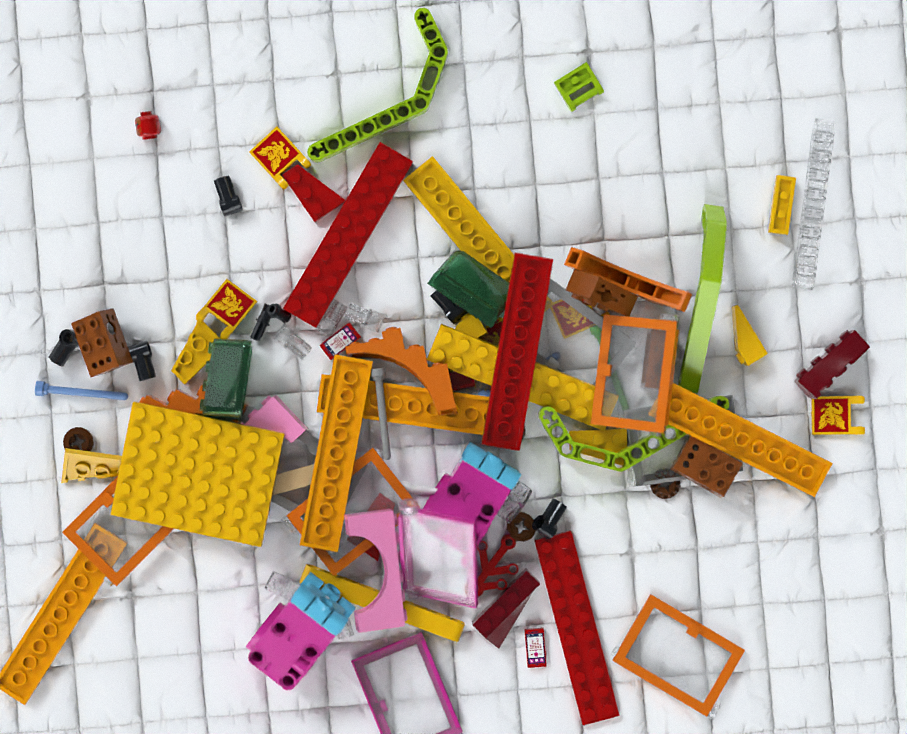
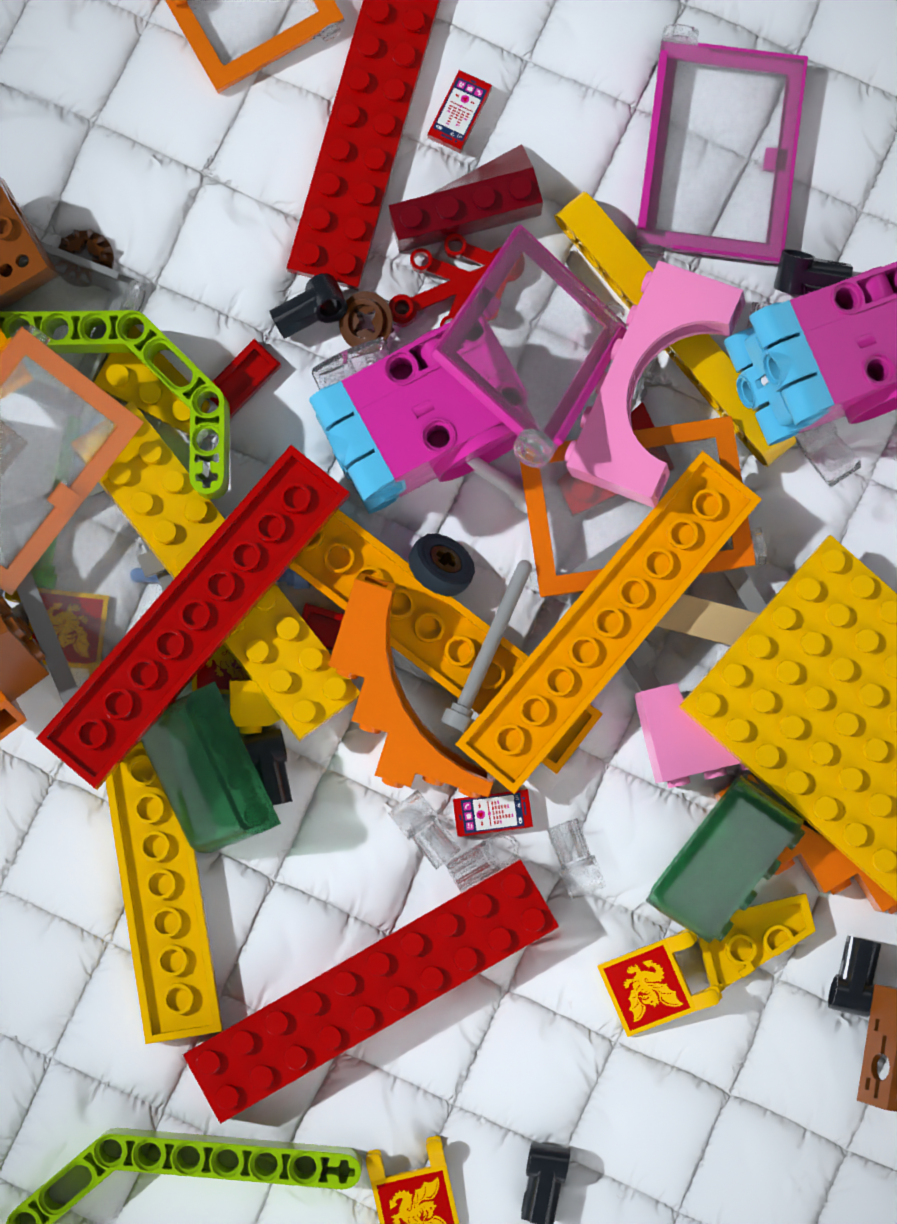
camera: 150 degrees left, 5 degrees down
black axle [250,303,271,341] -> none
black pin [267,303,291,323] -> none
red wing [282,164,346,223] -> none
none -> red tile [208,339,282,419]
none -> black bush [408,533,475,596]
none -> black piece [773,249,853,295]

